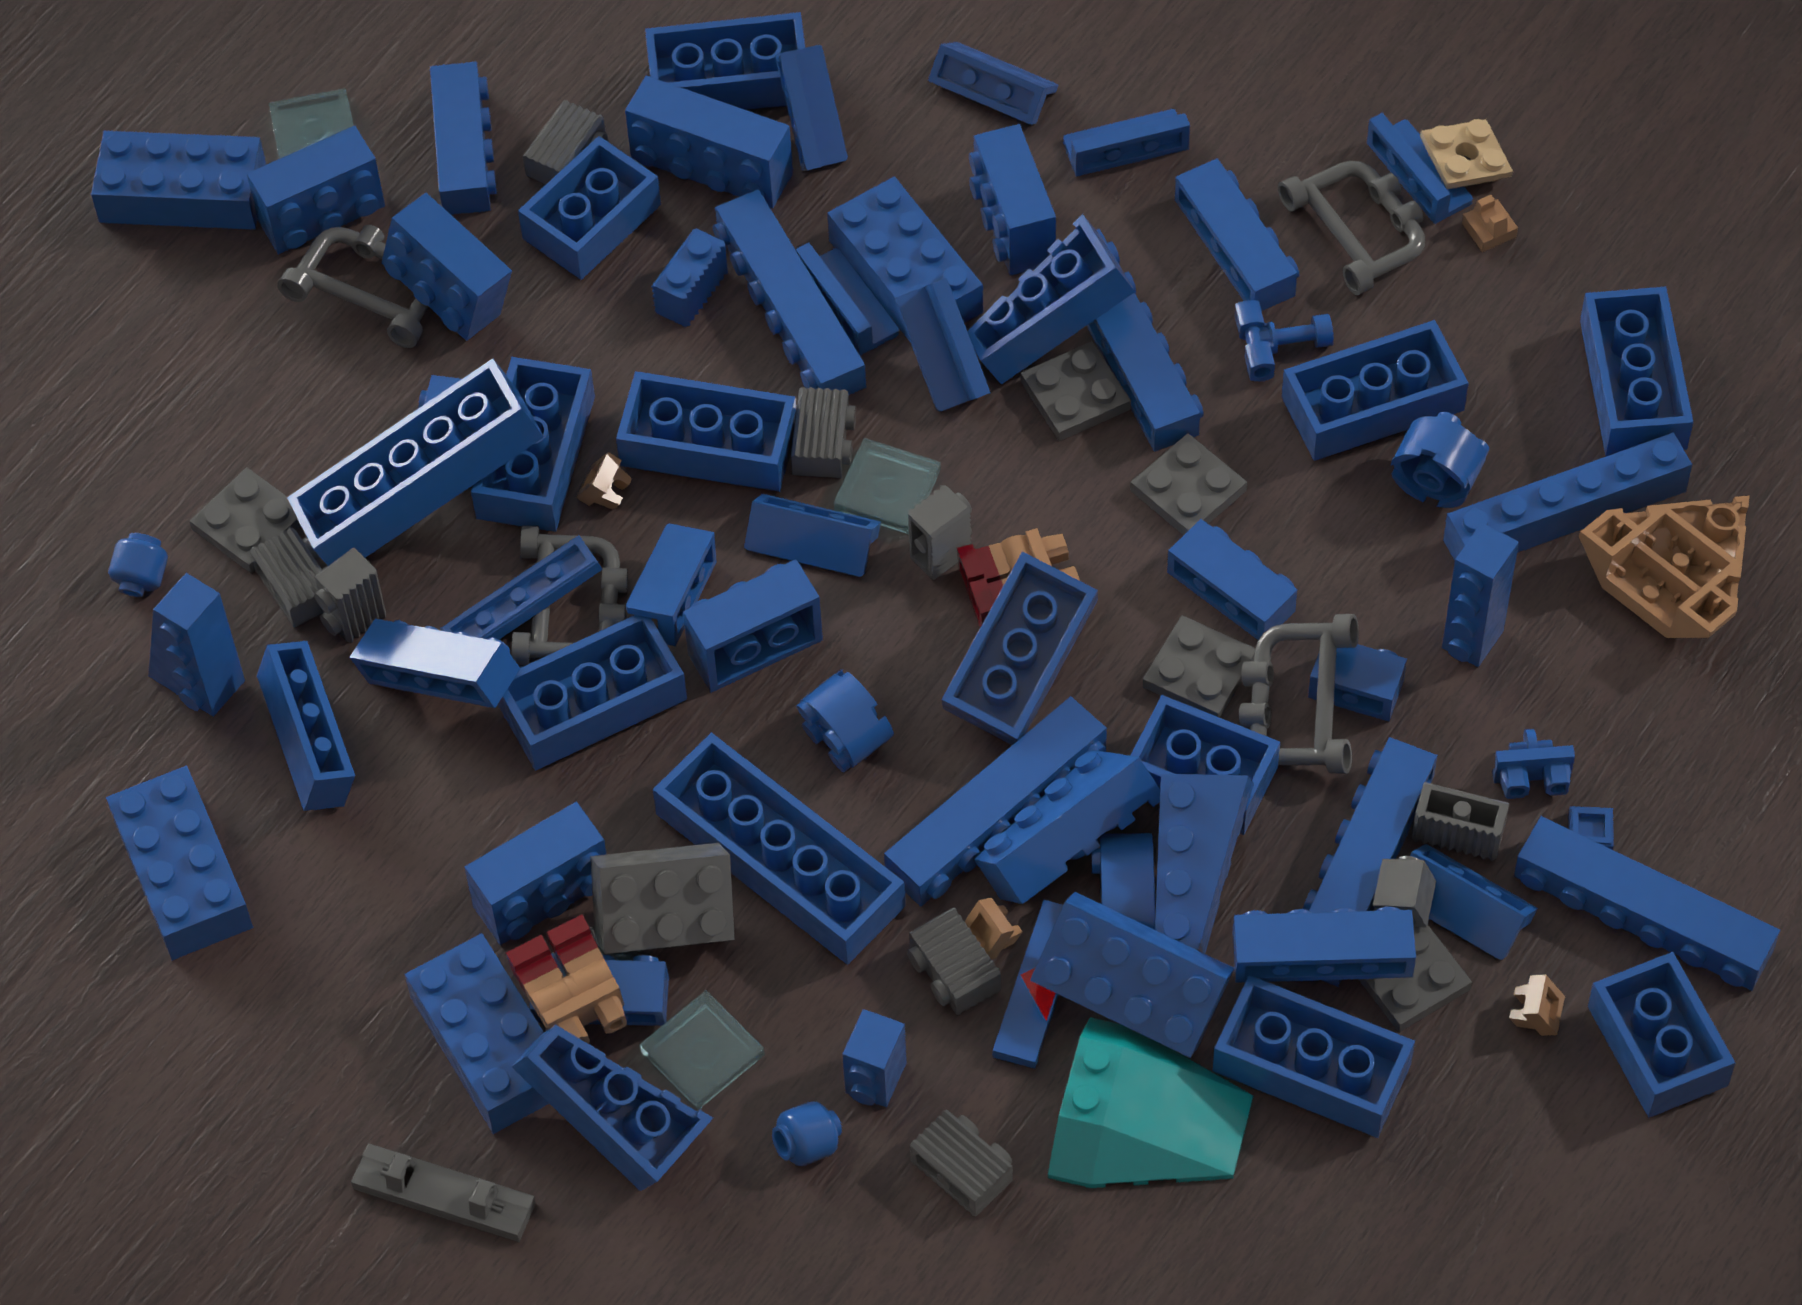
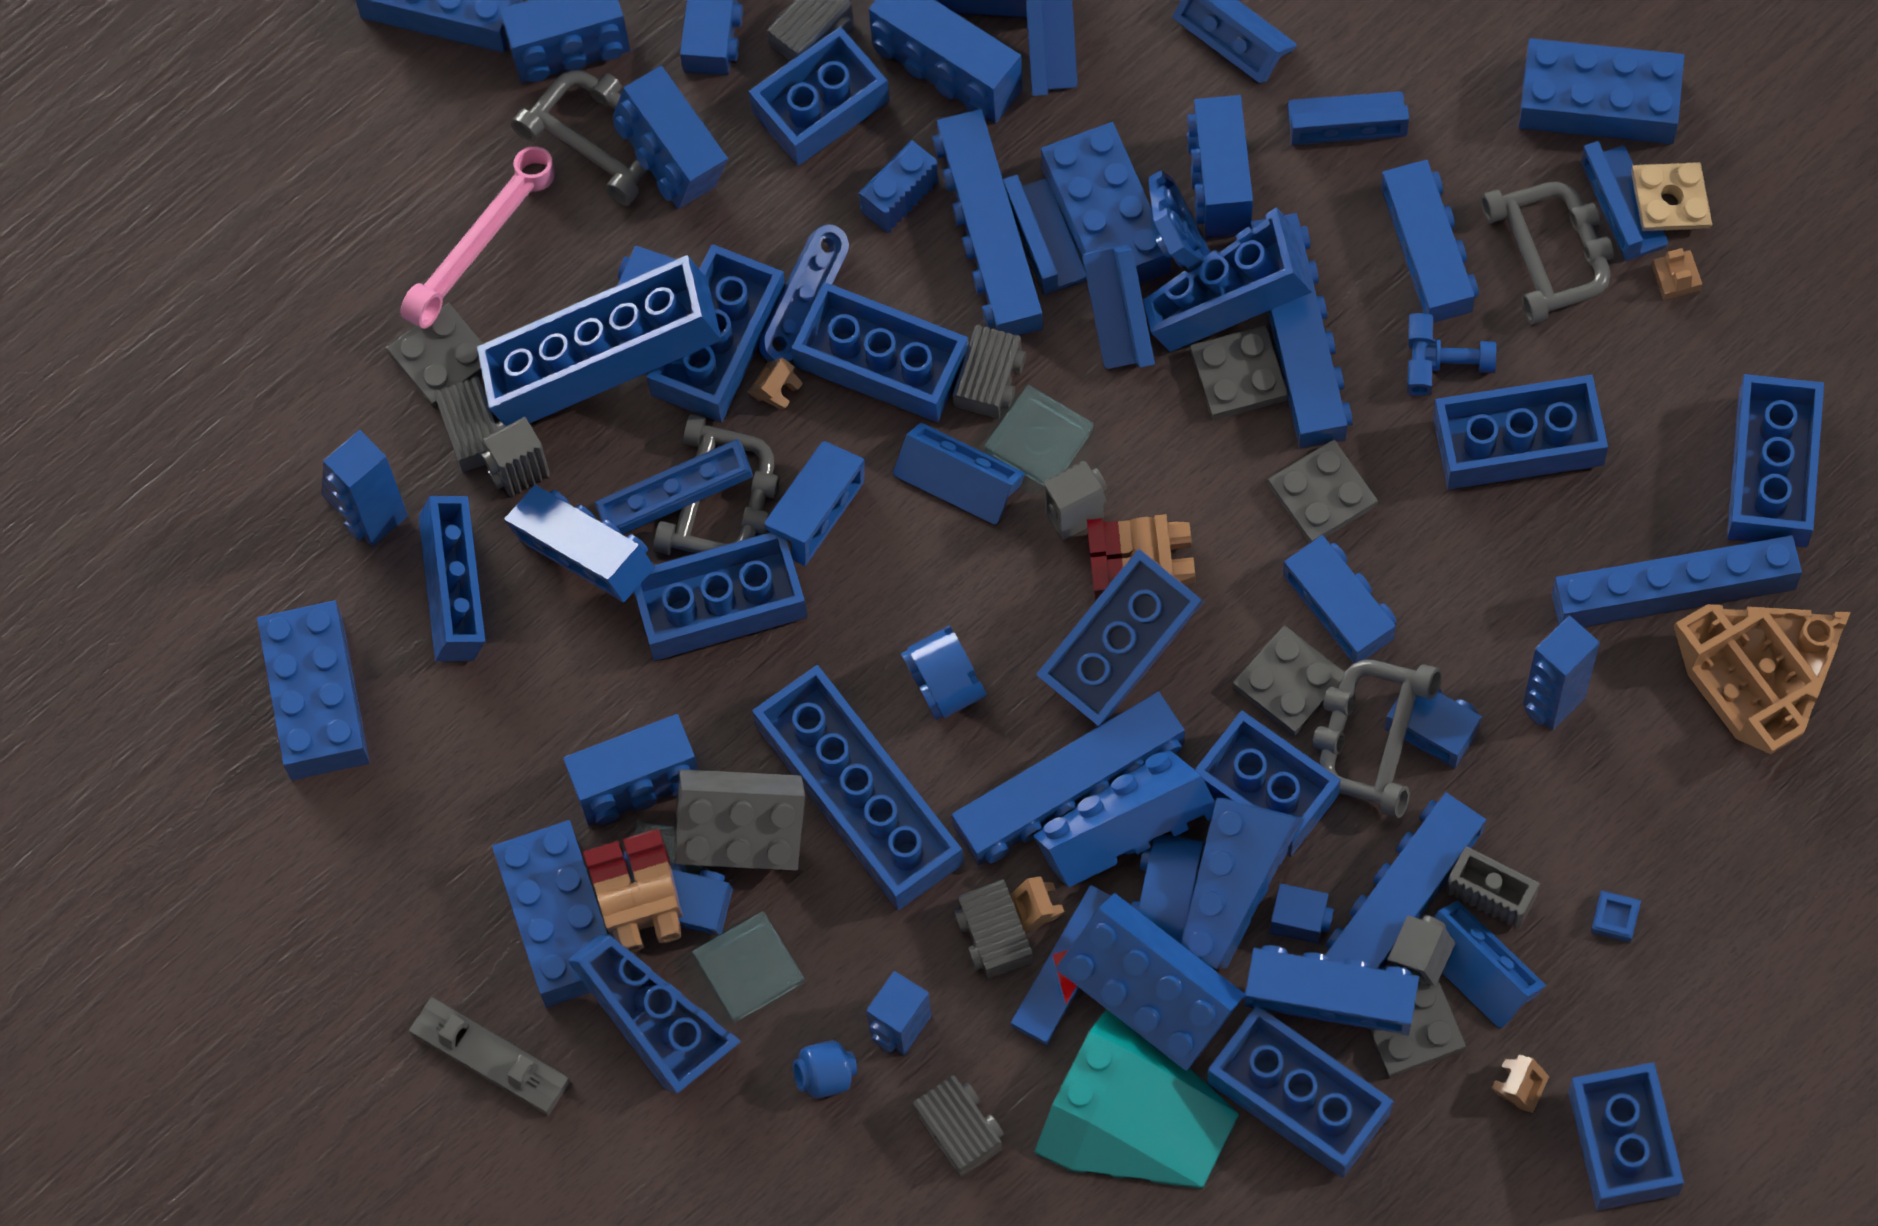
camera: 15 degrees right, 10 degrees up
blue head [108,533,168,597] -> none
blue brick [683,559,823,693] -> none
blue brick [1391,412,1489,508] -> none
blue hips [1492,729,1575,799] -> none
blue brick [1514,816,1780,991] -> none
none -> bright pink piece [400,147,555,329]
none -> blue plate [759,225,849,362]
none -> blue plate [1148,170,1211,273]
none -> blue brick [1270,883,1334,944]
none -> blue brick [1519,38,1685,144]

